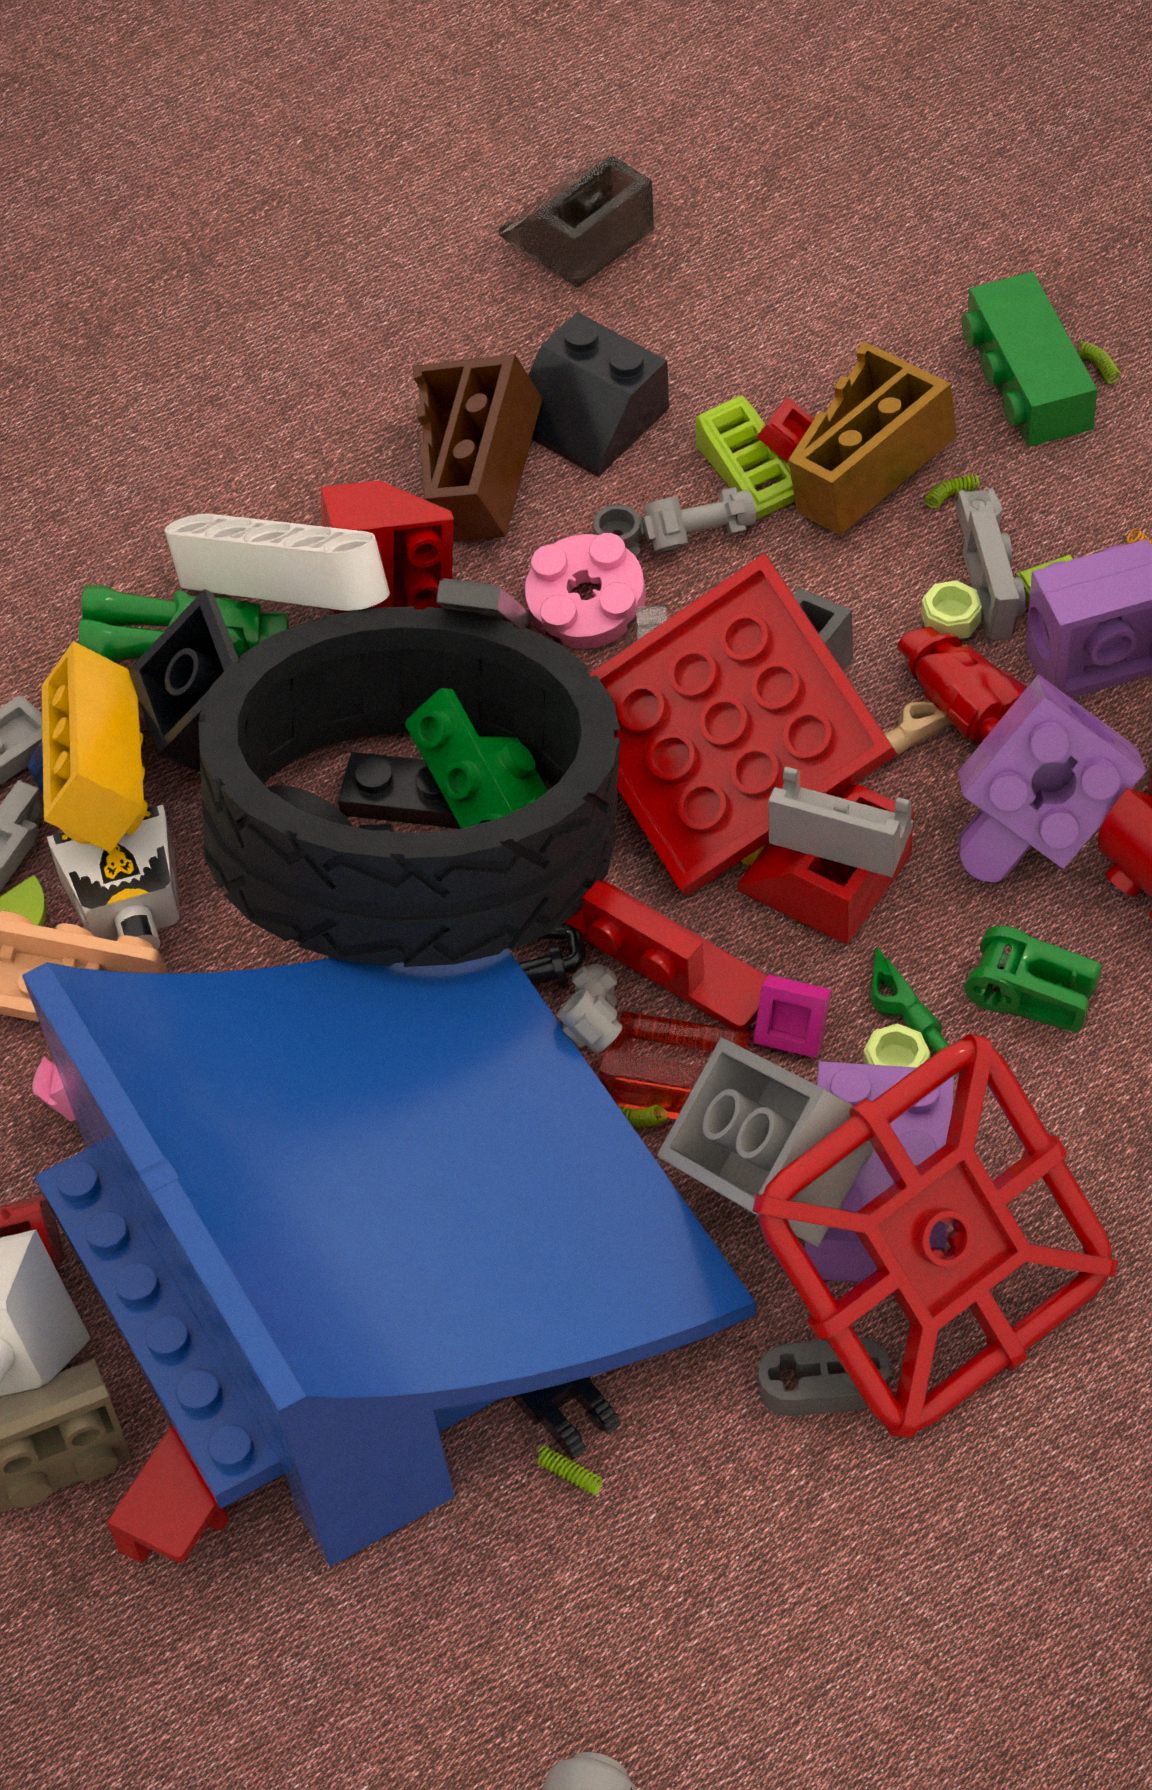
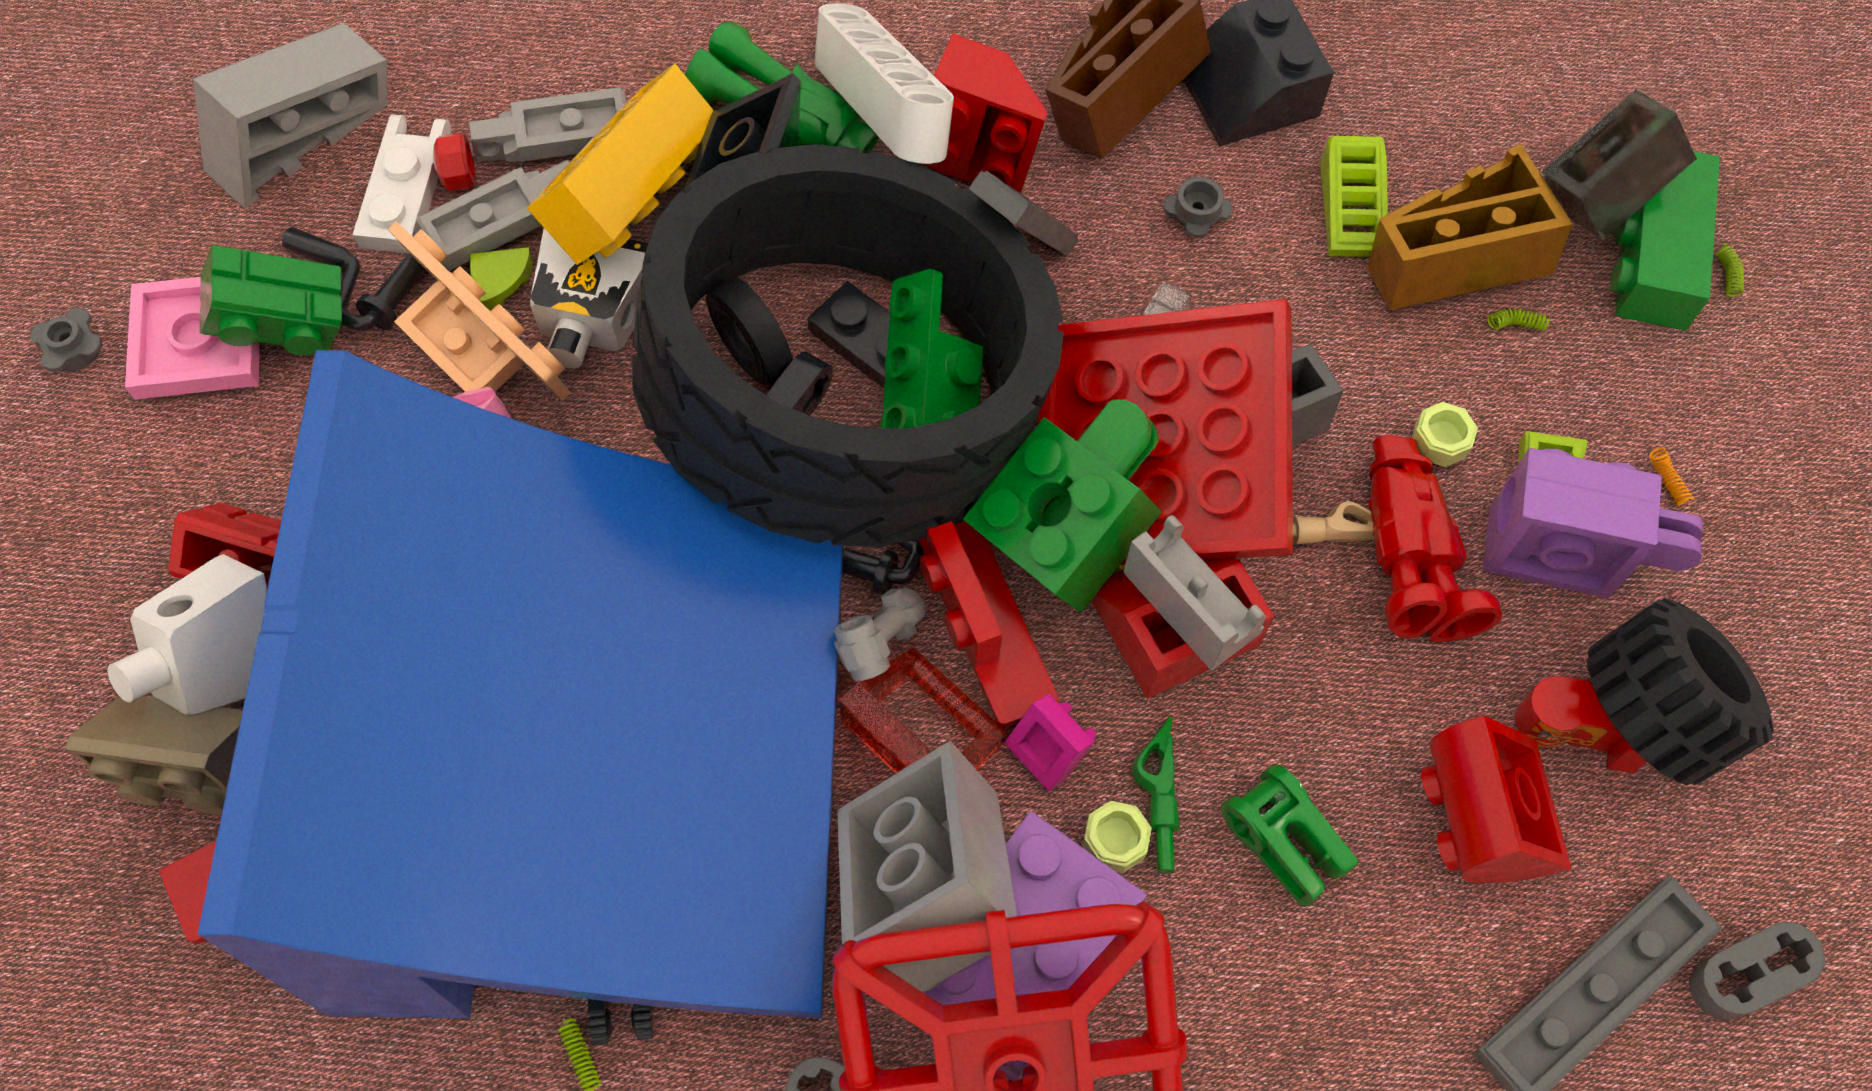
camera: 25 degrees right, 10 degrees up
bright pink plate [525,533,646,649] -> none
lime leg [619,1104,667,1128] -> none
light grey bar [642,487,756,553] -> none
red tile [756,397,814,464] -> none
light grey hinge [956,488,1025,640] -> none
medium lavender brick [958,674,1146,882] -> none
none -> green brick [963,400,1162,613]
none -> clear smoke slope [1539,89,1697,241]

